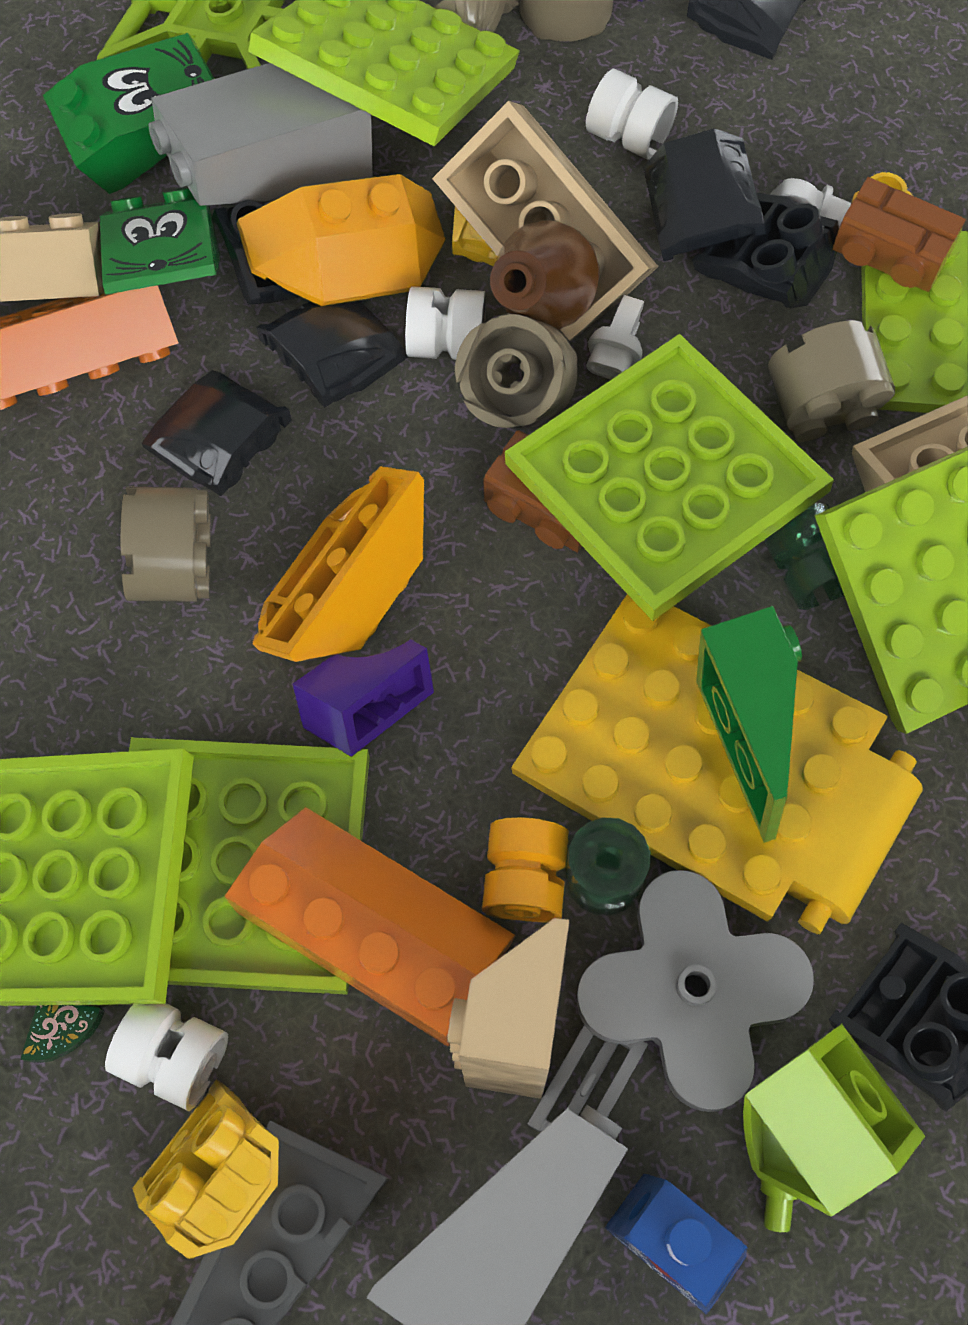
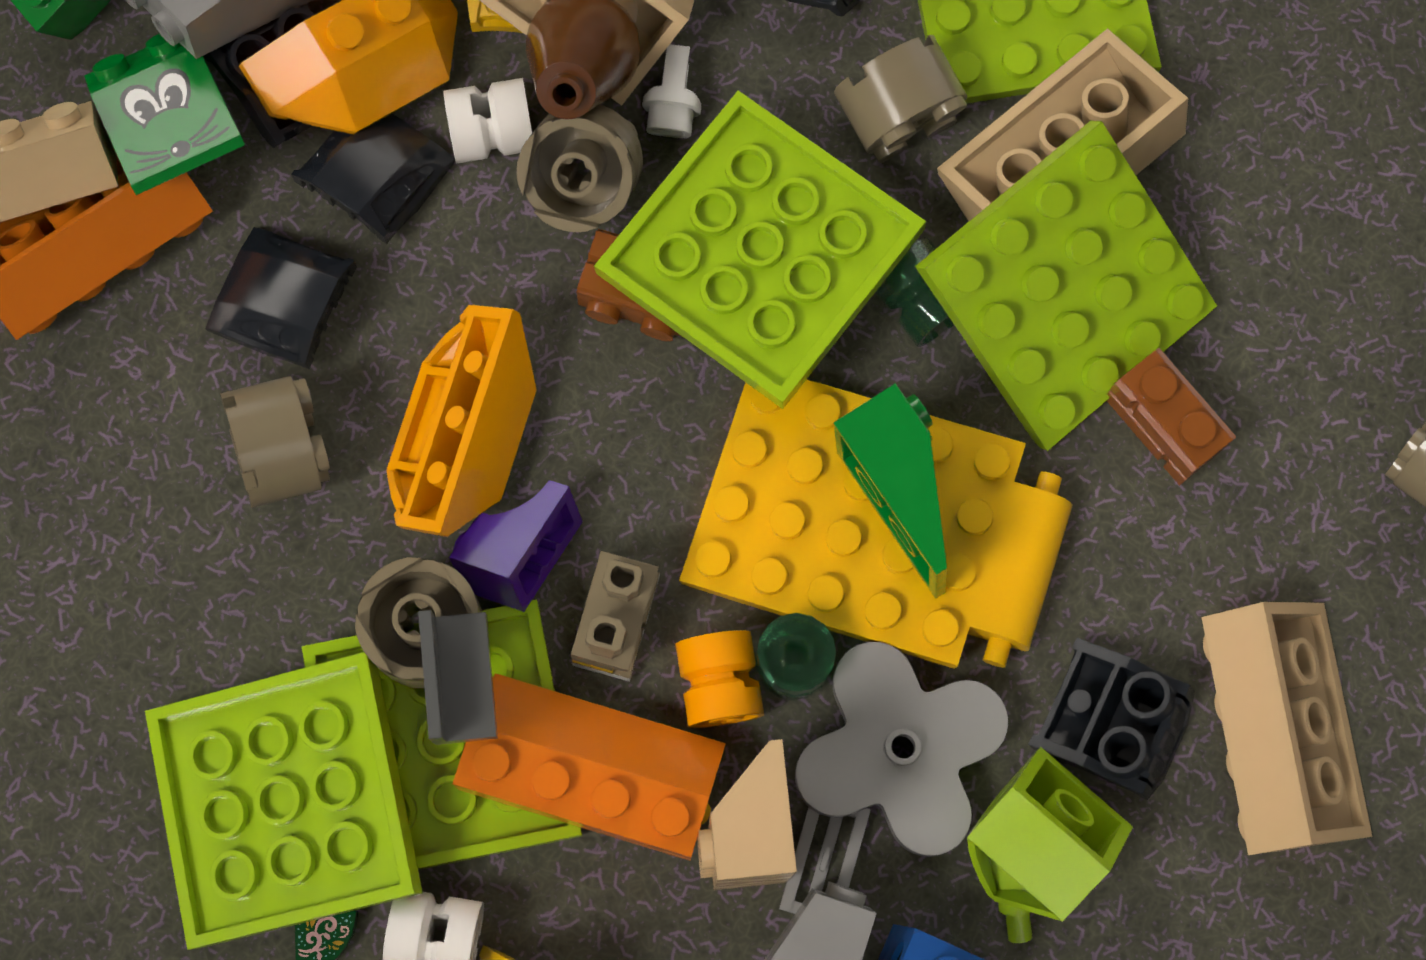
camera: 20 degrees left, 10 degrees up
none -> dark tan brick [355,557,482,688]
none -> dark grey panel [418,610,498,745]
none -> dark tan hips [571,551,660,682]

